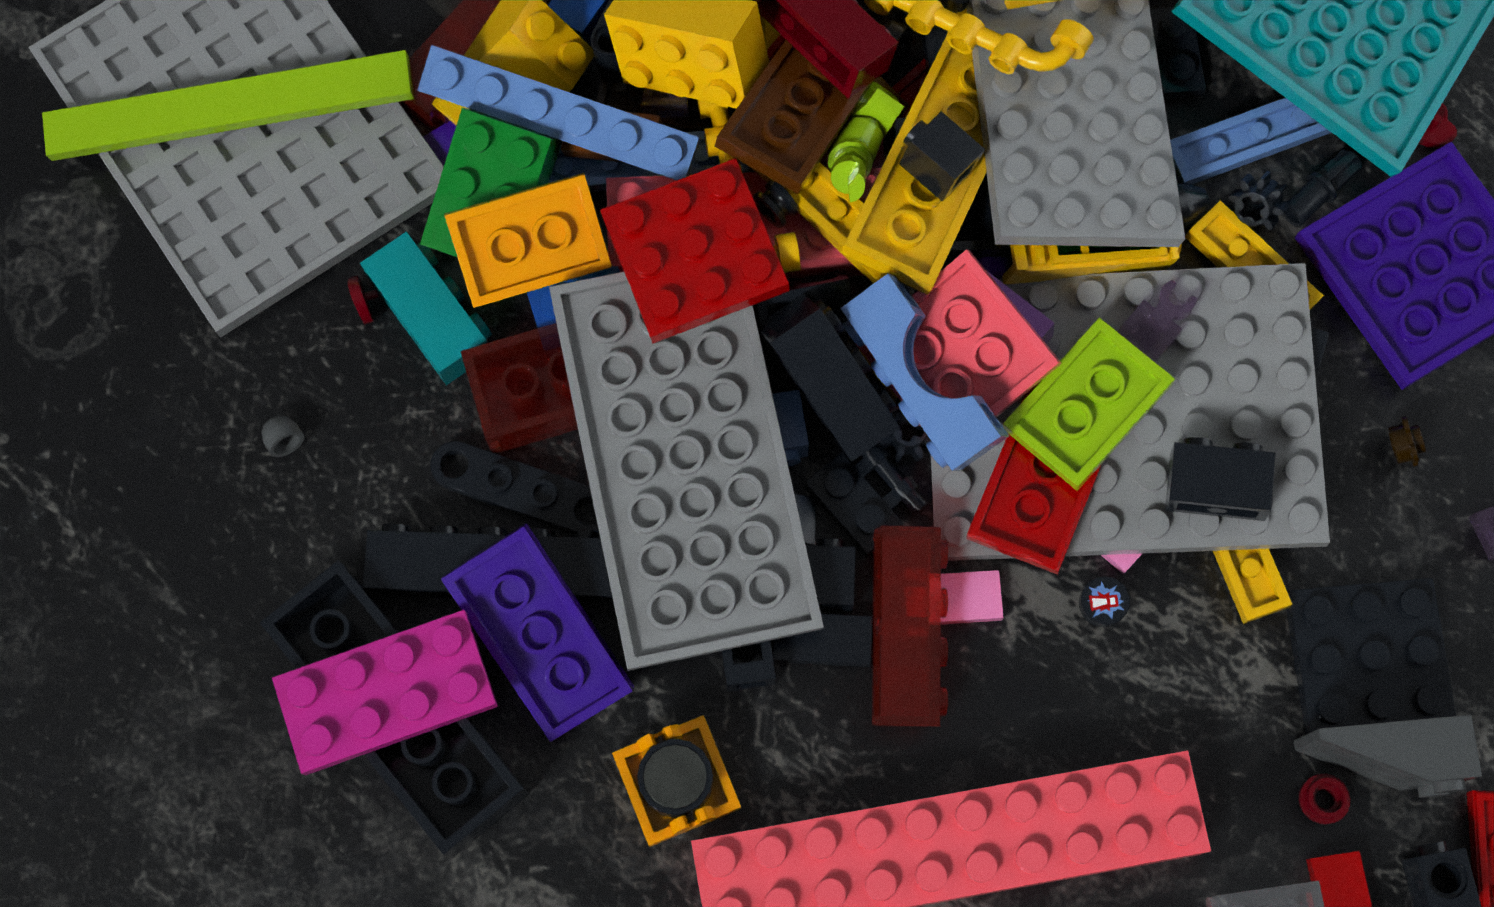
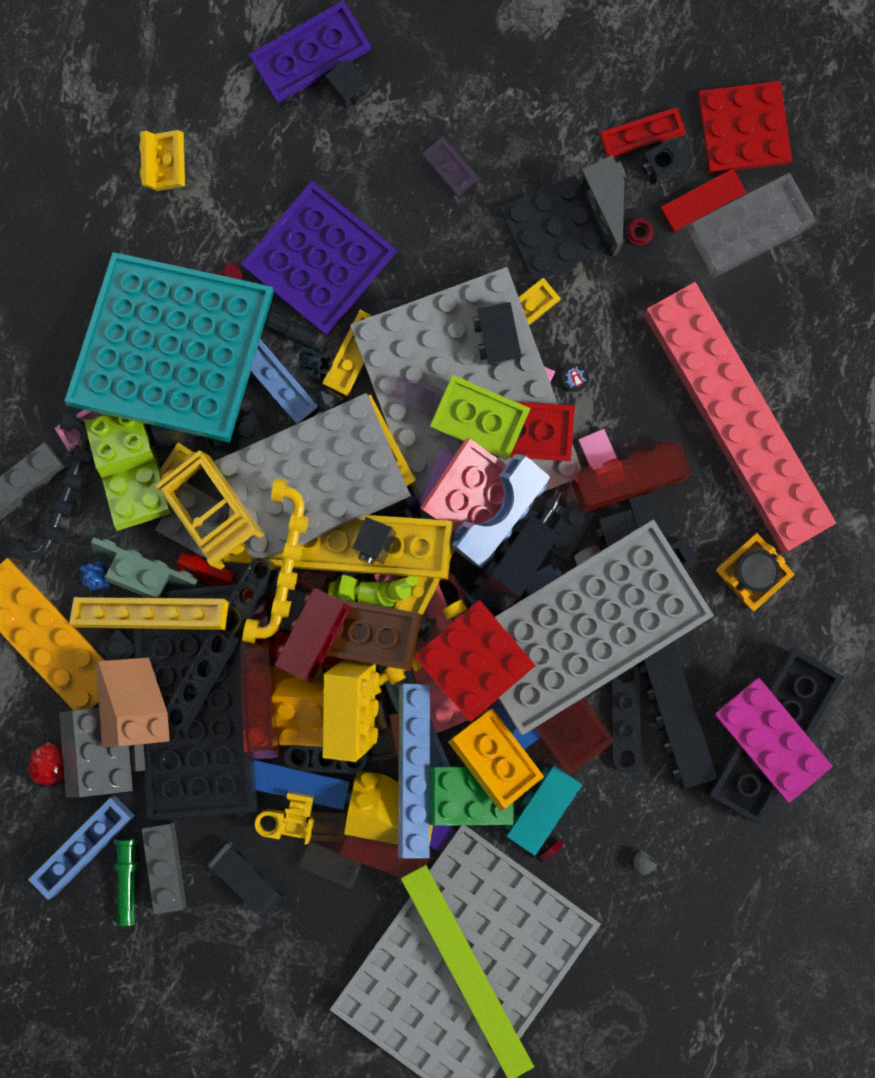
camera: 115 degrees left, 10 degrees up
dark purple plate [441,523,634,742] -> none
dark brown plate [1388,416,1426,467] -> none

